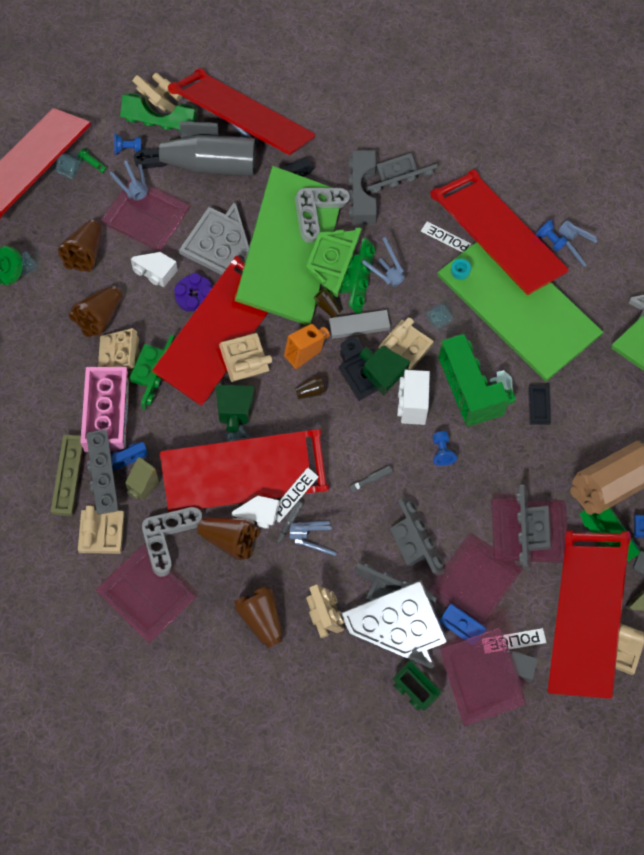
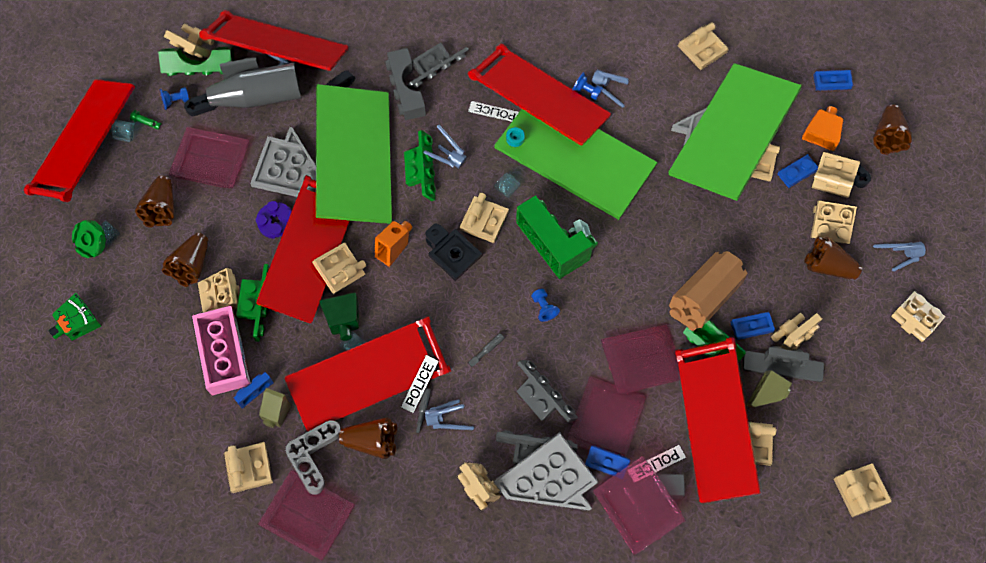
camera: 15 degrees left, 0 degrees up
olive plate [51,435,83,516] -> none
dark grey bracket [86,430,118,515] -> none
sand blue plant [110,161,148,200] -> none
white slope [131,252,178,287] -> none
white slope [231,496,280,529] -> none
reddish brown cone [233,585,283,648] -> none
light grey beam [295,188,350,243] -> none
dark brown cone [295,377,326,399] -> none
bright green wing [306,228,362,297] -> none
dark brown cone [314,288,341,318] -> none
light grey tile [329,310,390,339] -> none
dark green torso [359,346,410,396] -> none
dark green window [393,660,445,711] -> none
white brick [397,370,430,425] -> none
dark grey bracket [517,484,552,571] -> none
black tile [528,385,551,425] -> none

